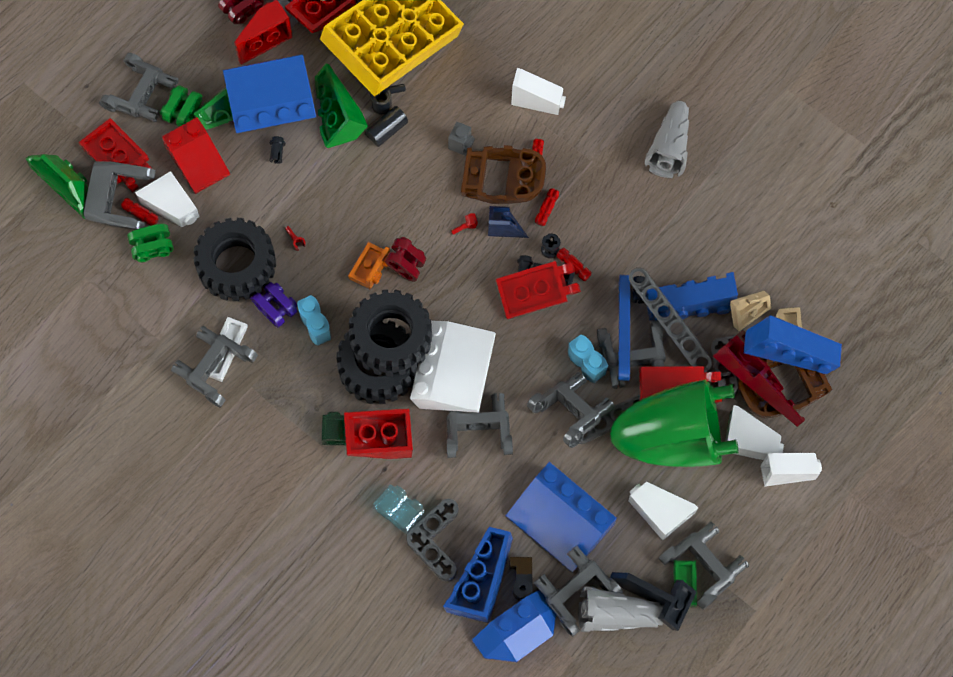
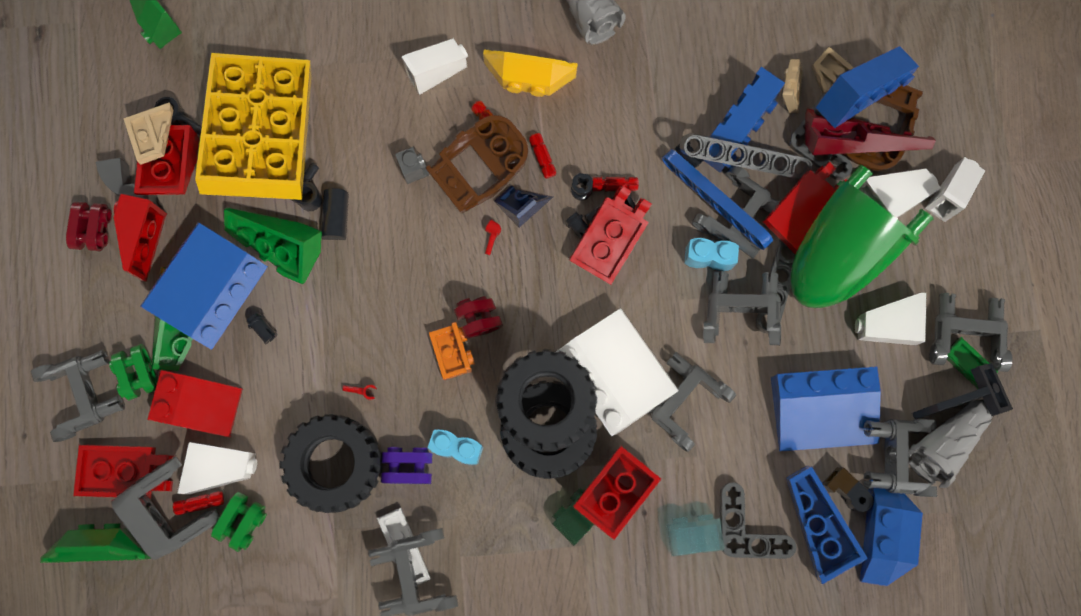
camera: 45 degrees left, 10 degrees up
none -> yellow wedge [483,49,577,97]

